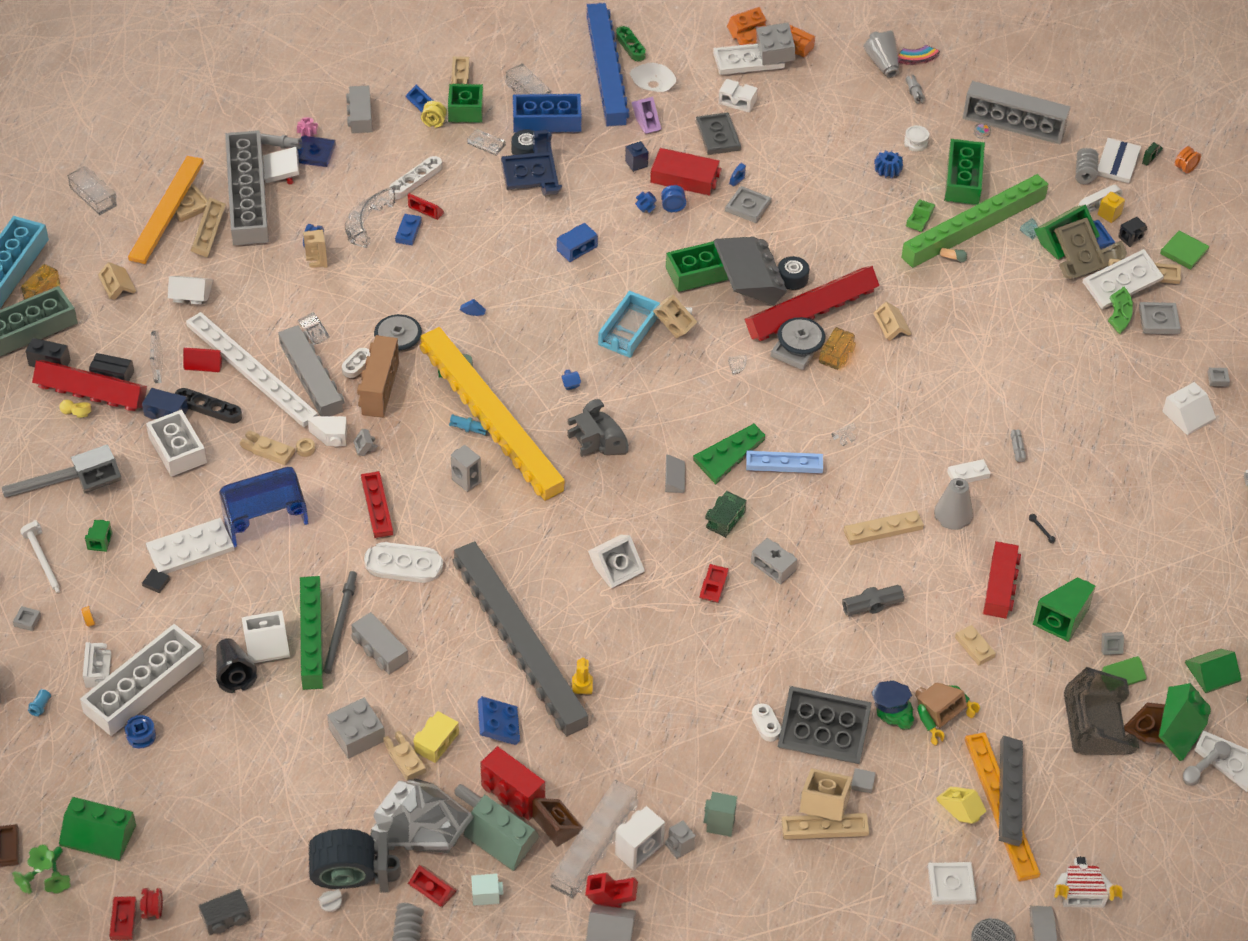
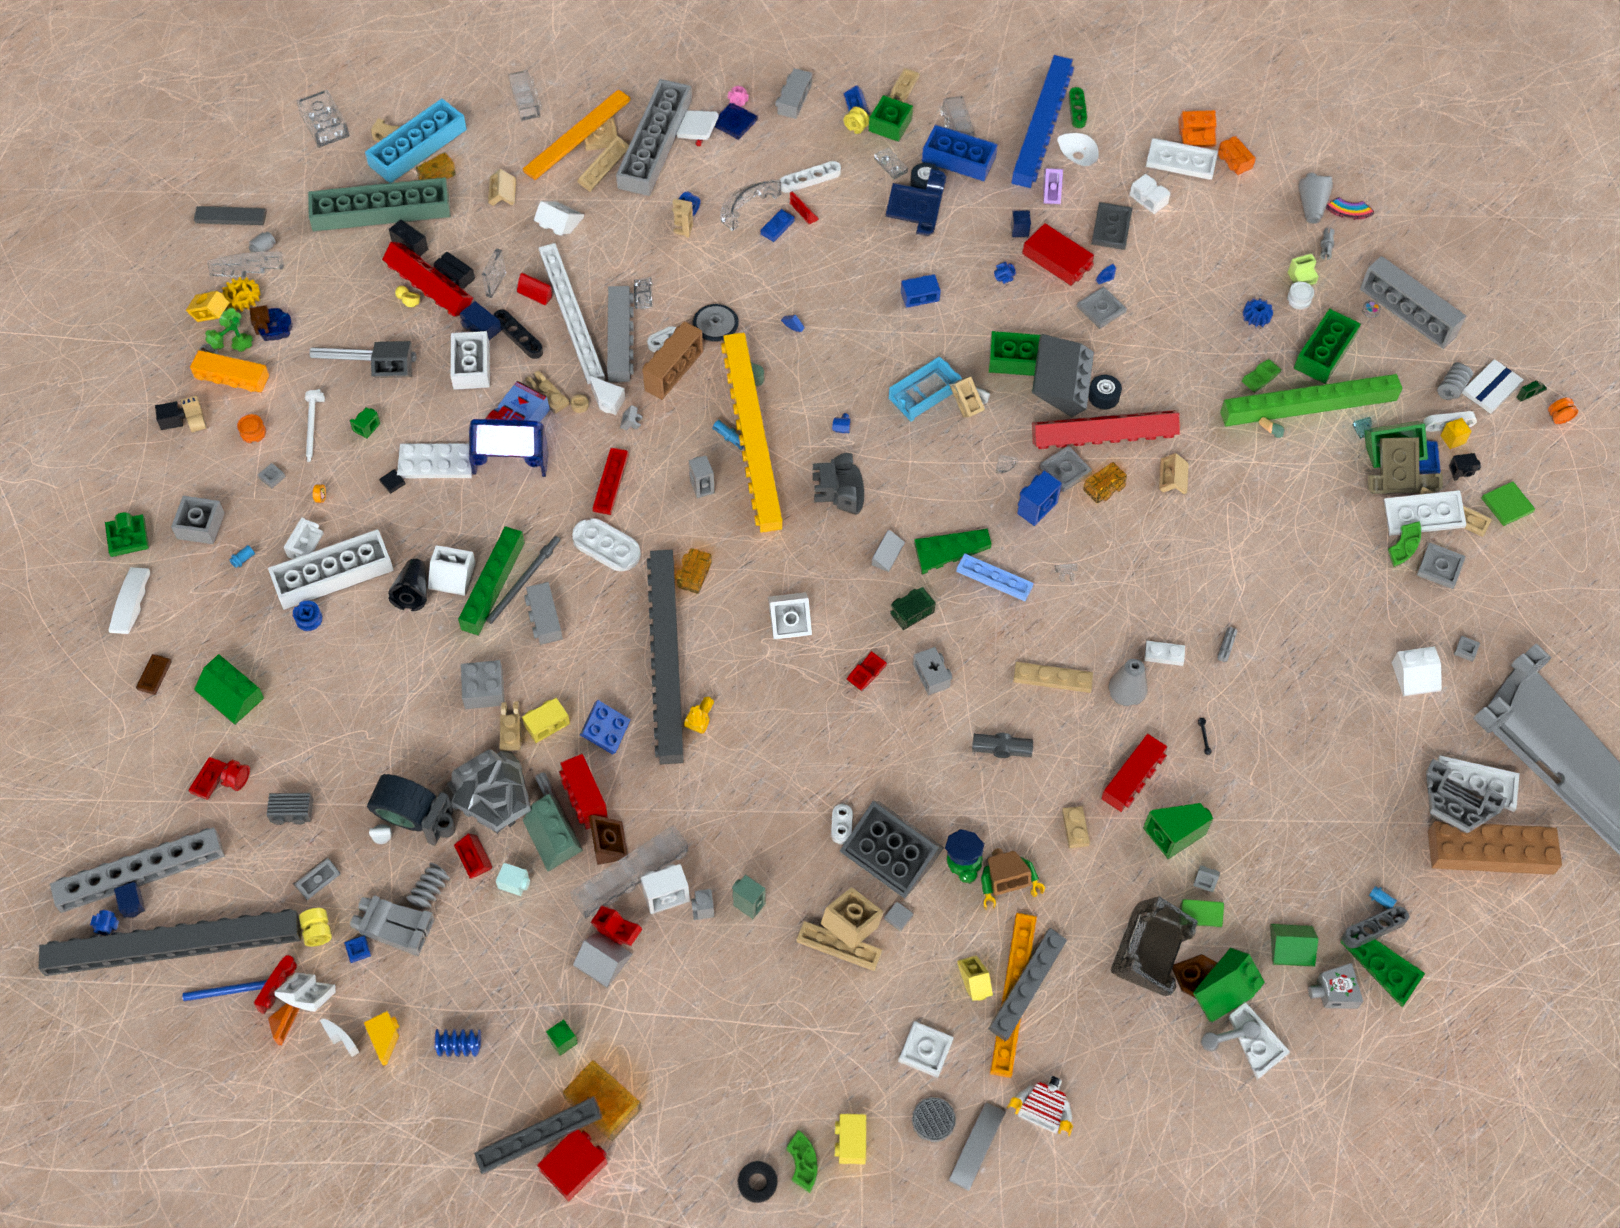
camera: 25 degrees right, 10 degrees up
bright green plant [12,845,71,894] -> none
light grey pin [260,133,302,149] -> none
blue wheel [661,185,686,213] -> none
light grey brick [756,22,795,65] -> none
light grey wheel [778,317,826,355] -> none
none -> medium blue piece [485,381,550,445]
none -> clear yellow brick [675,548,712,594]
none -> blue brick [1017,470,1062,526]
none -> yellowish green piece [1288,254,1319,285]

